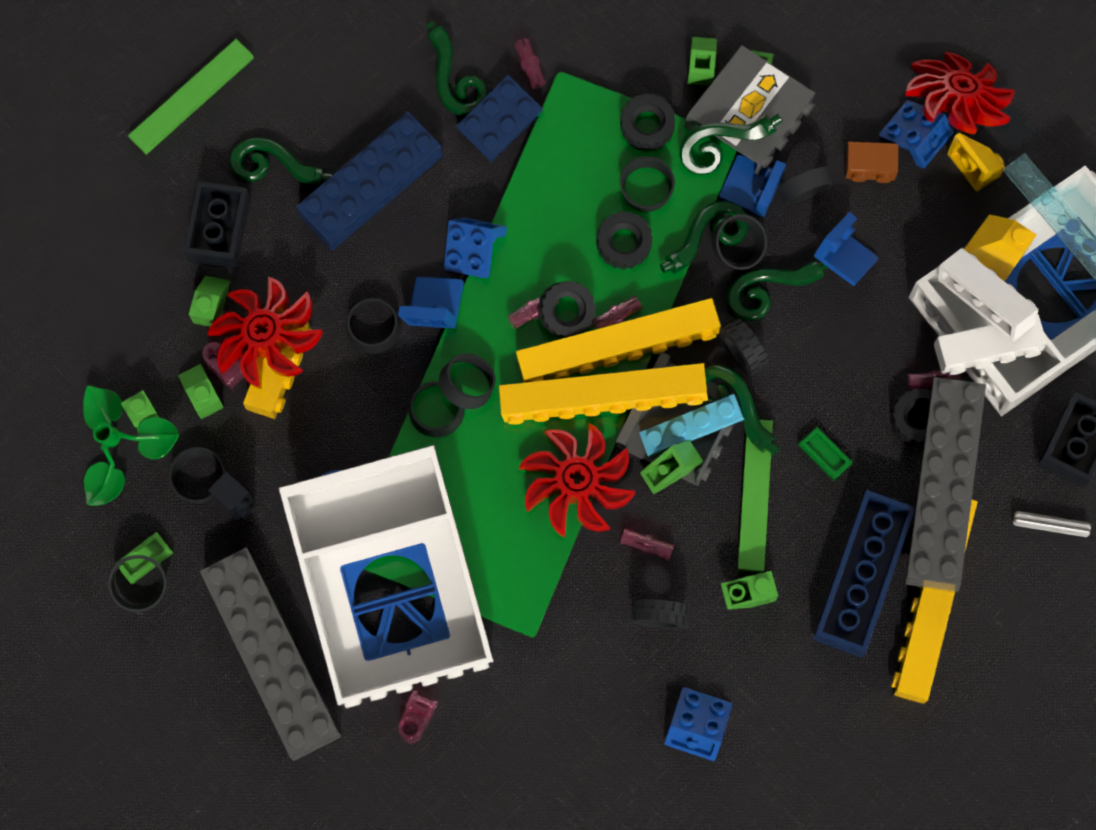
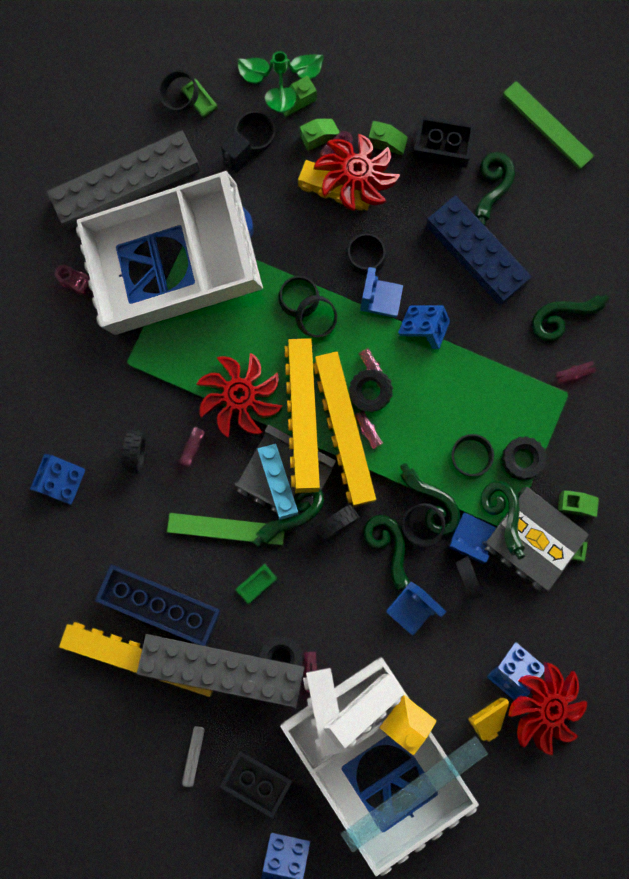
camera: 90 degrees right, 5 degrees up
dark blue plate [456,75,543,163] -> none
black tyre [596,211,653,270] -> none
bright green slope [640,440,703,494] -> none
bright green slope [720,571,778,610] -> none
dark orange brick [845,142,898,183] -> none

